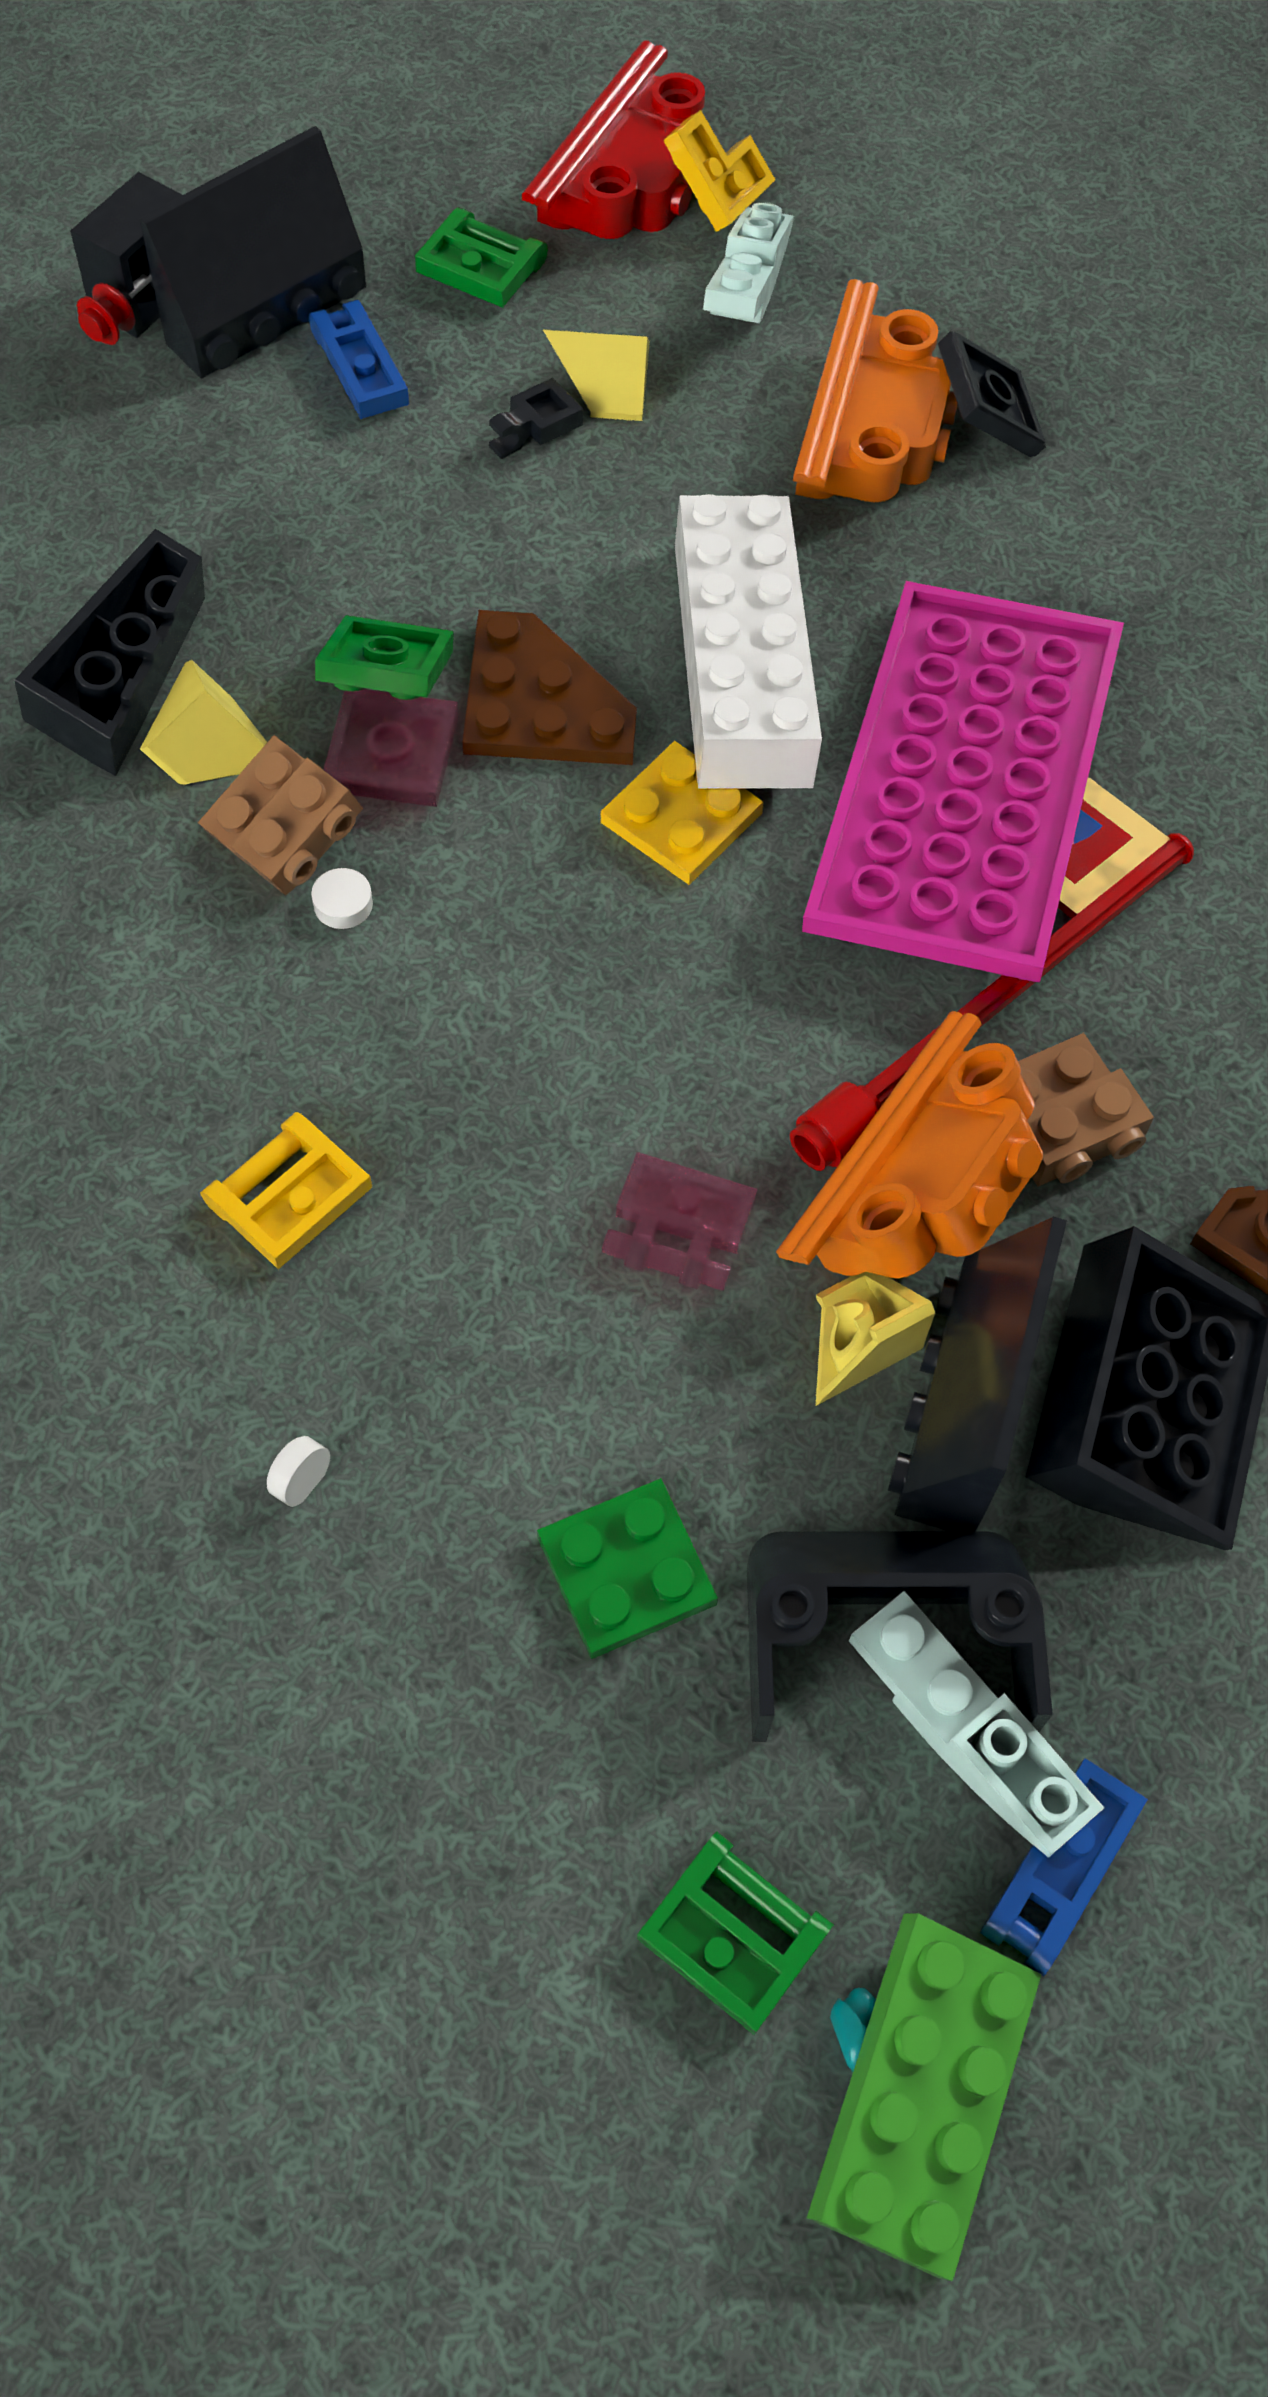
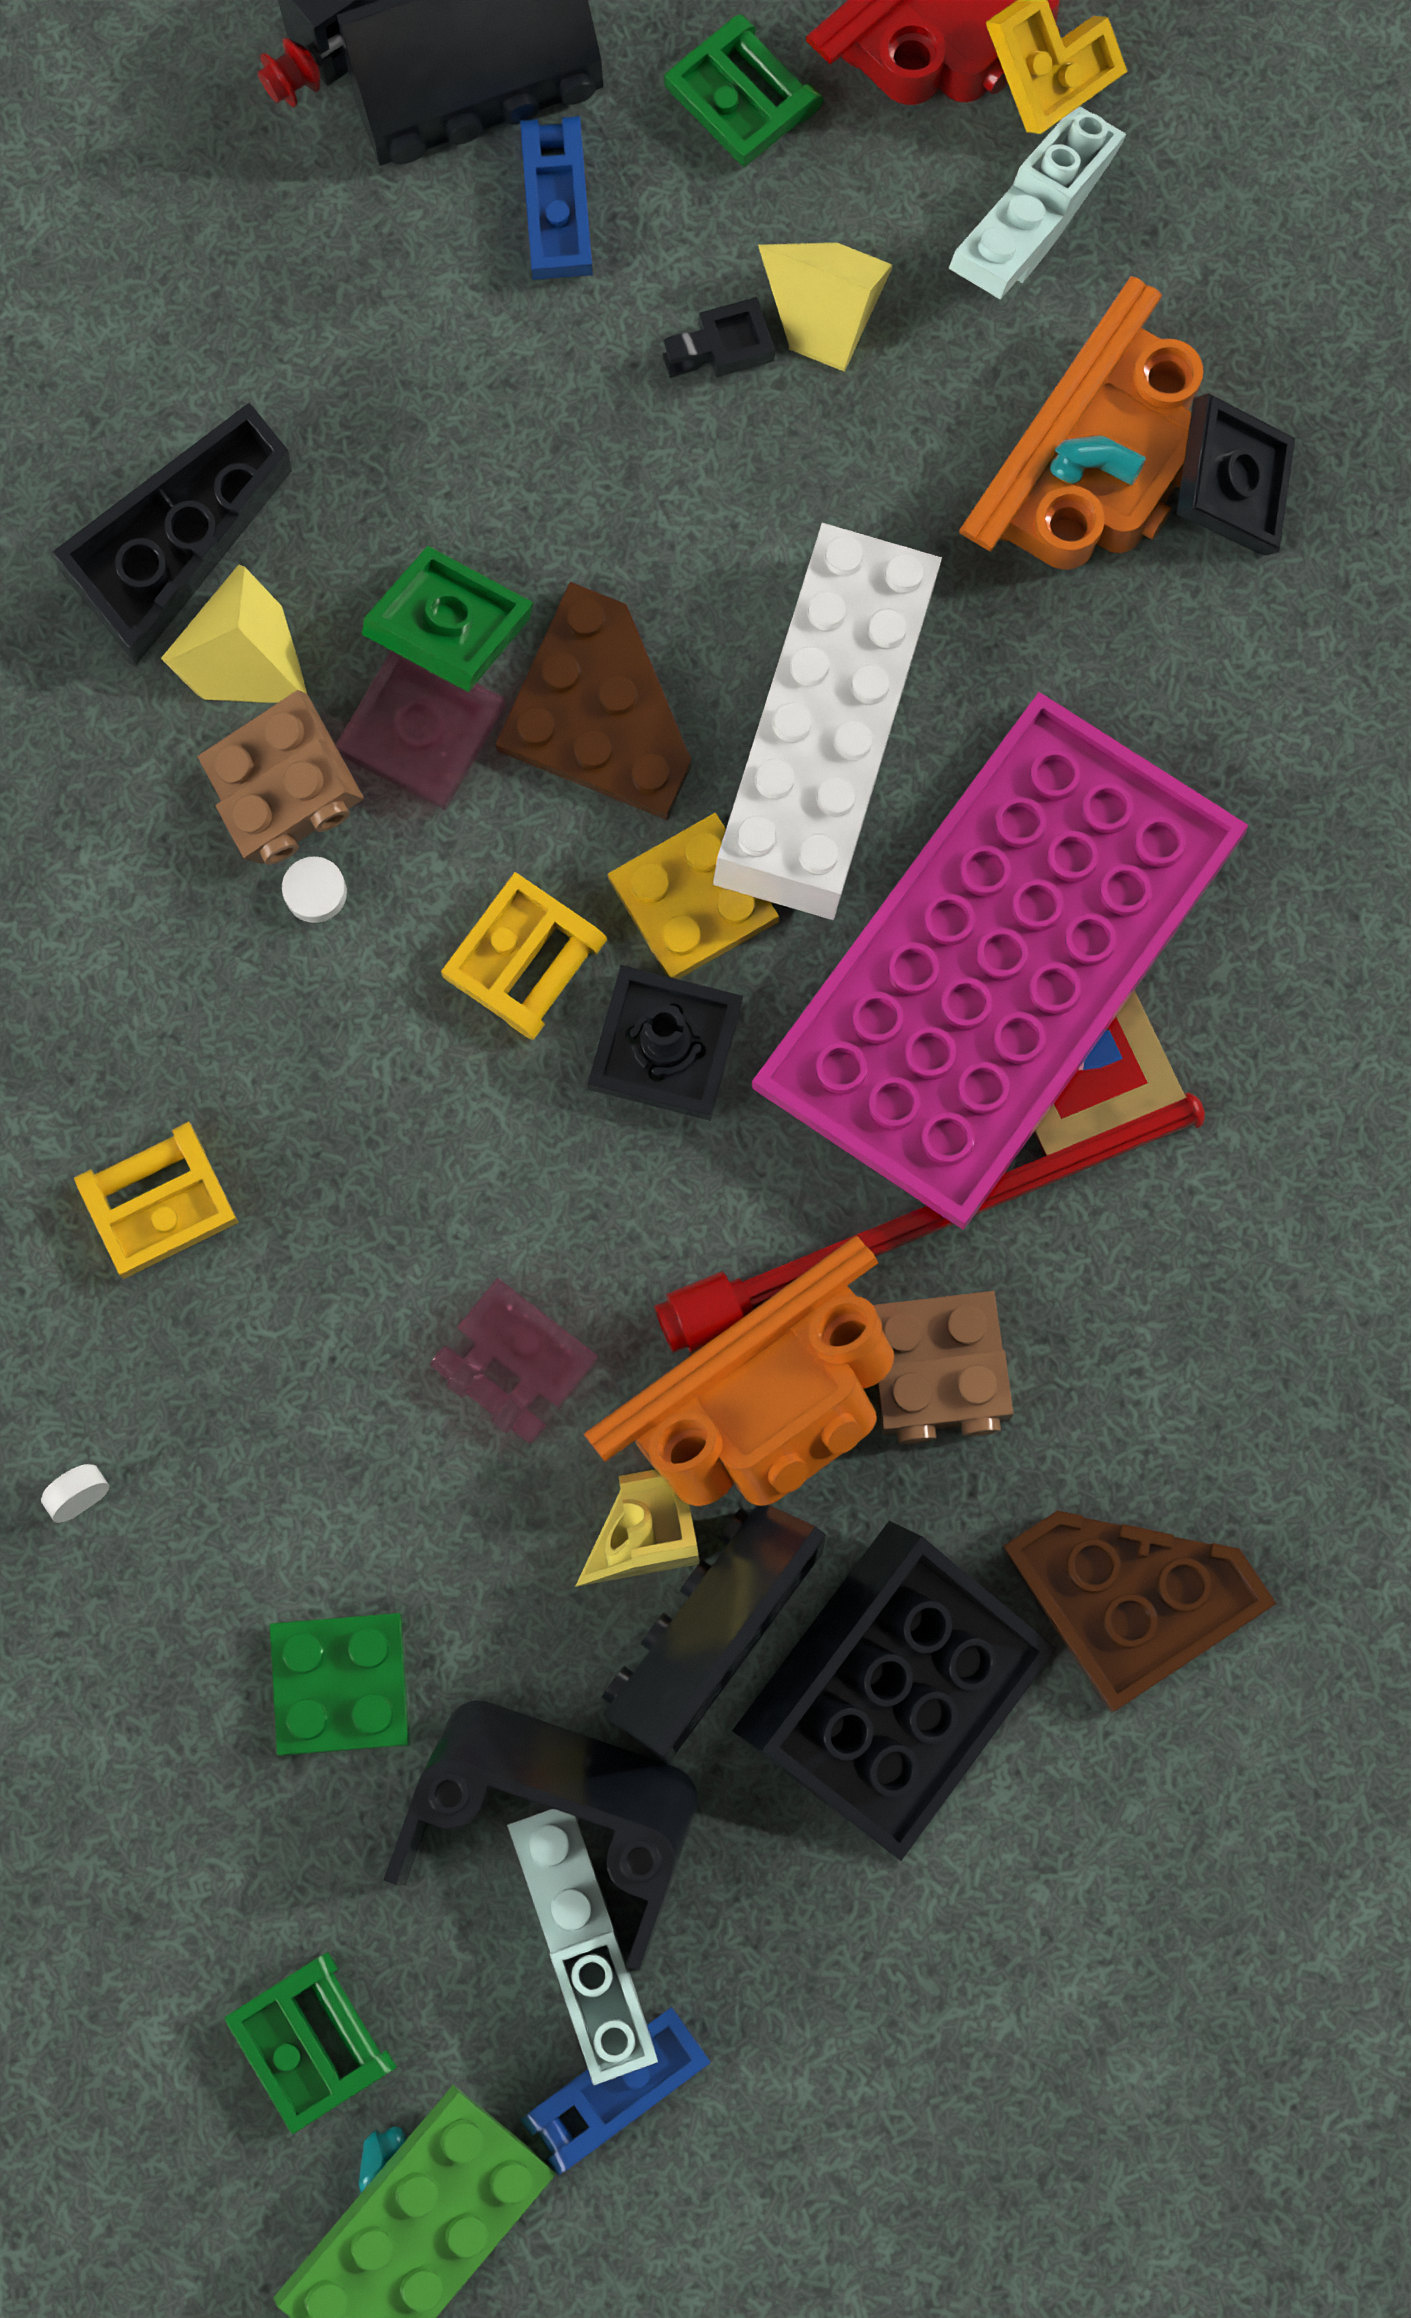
camera: 25 degrees right, 15 degrees up
none -> yellow plate [441,872,608,1040]
none -> black plate [588,965,743,1121]
none -> teal arm [1051,435,1146,485]

